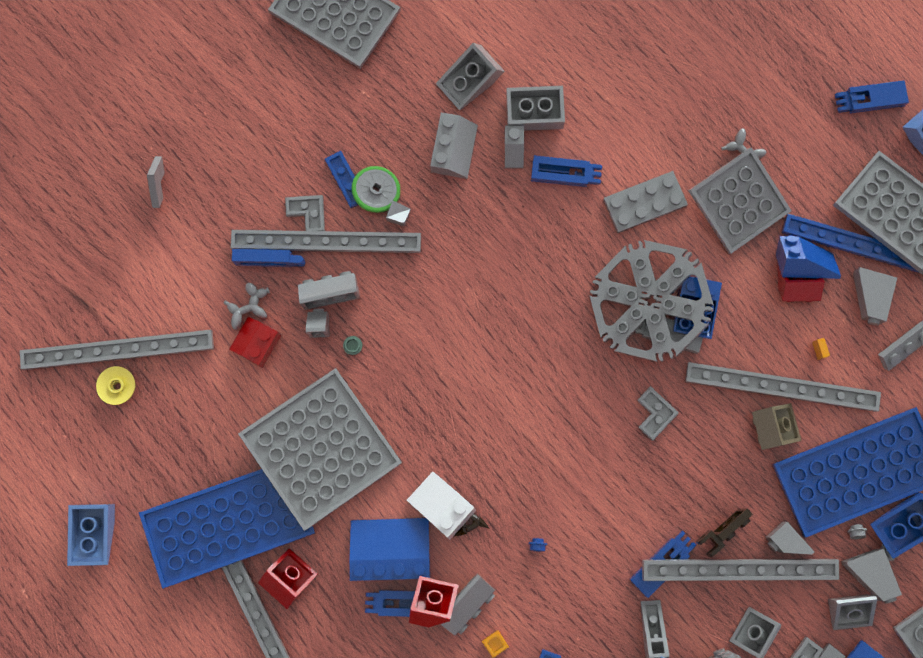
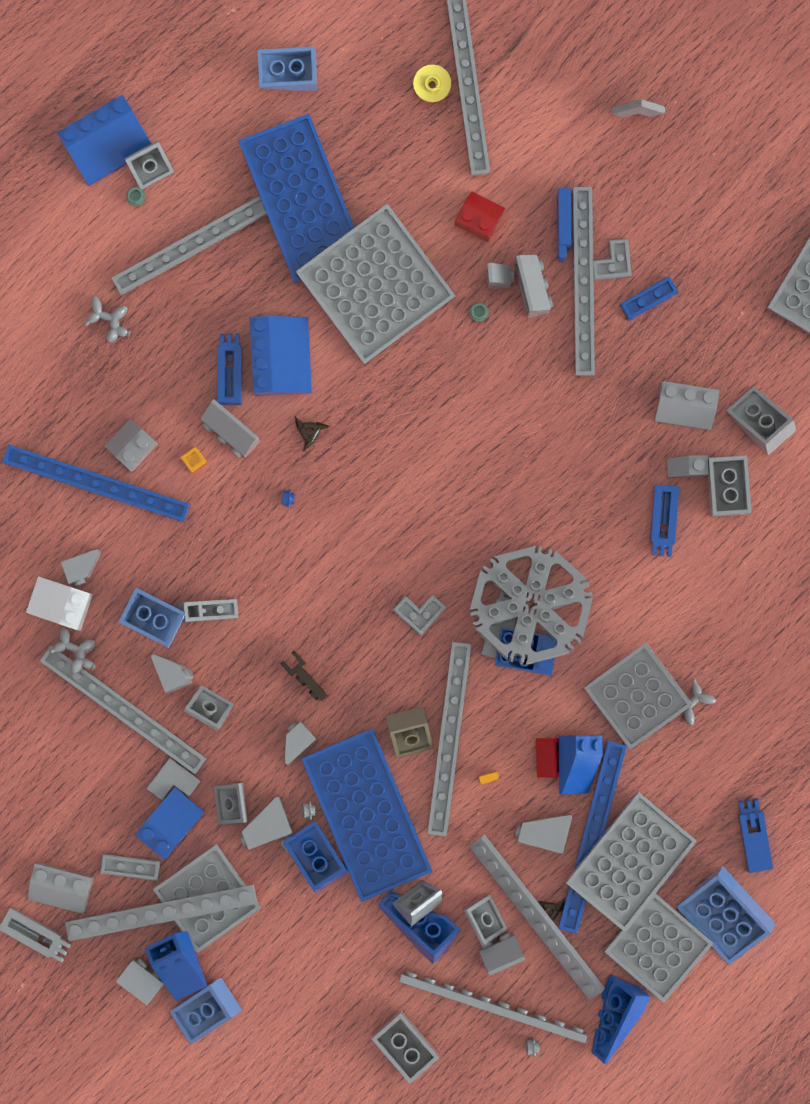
camera: 85 degrees right, 5 degrees up
light grey piece [223,283,270,330] -> none
red slope [258,549,318,609] -> none
light grey wheel [352,166,400,213] -> none
light grey slope [386,201,411,227] -> none
white slope [407,472,476,540] -> none
red slope [409,576,459,628] -> none
light grey plate [603,171,688,233] -> none
blue hinge [629,530,696,598] -> none
light grey plate [642,559,839,581] -> none

